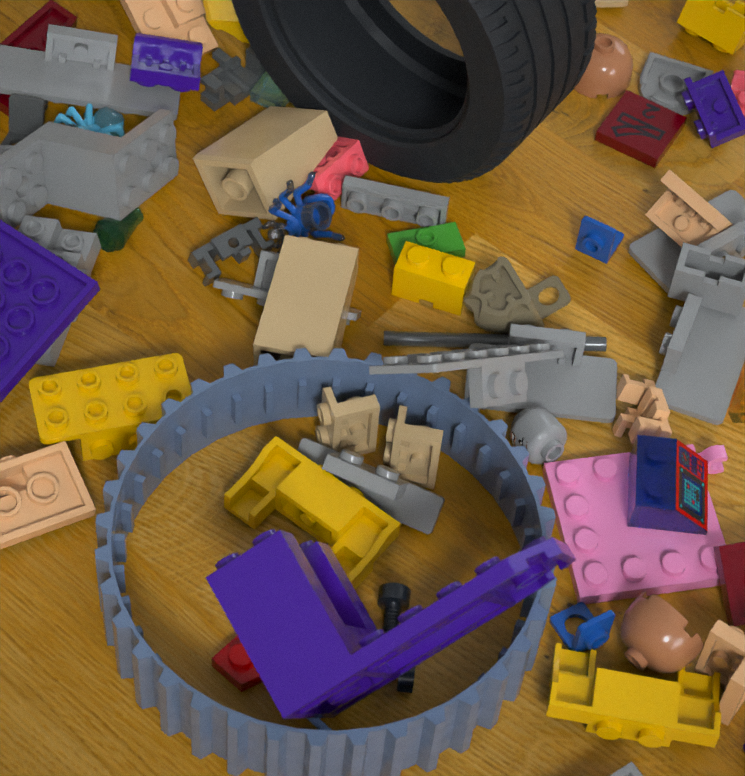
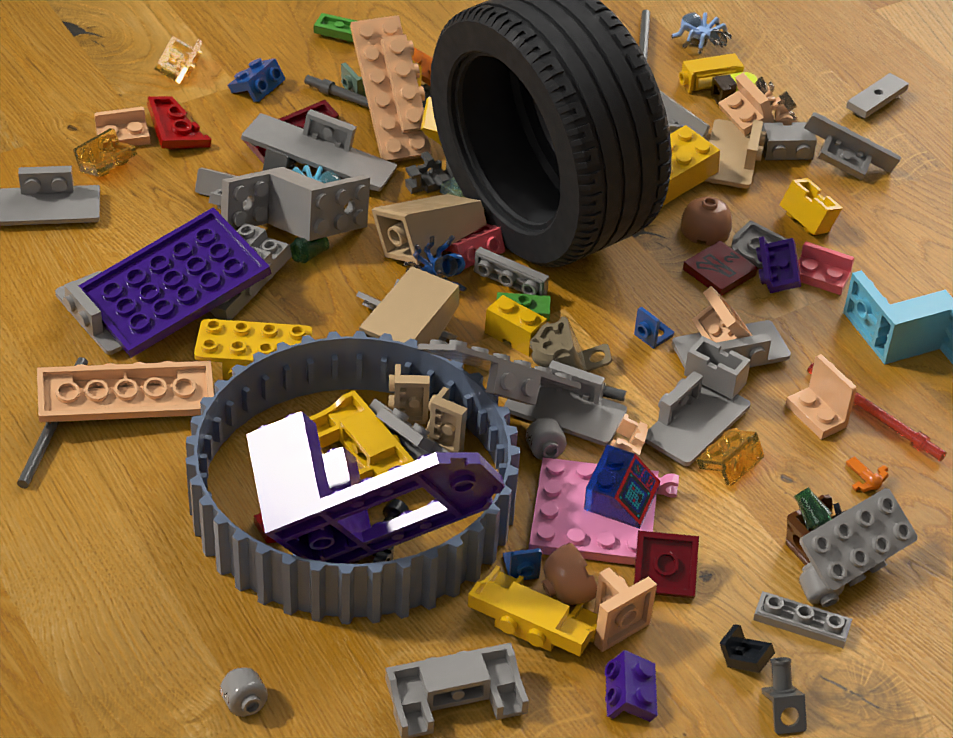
camera: 20 degrees right, 10 degrees down
dark purple bracket [130,33,203,92] -> none
dark grey piece [188,217,275,287] -> none

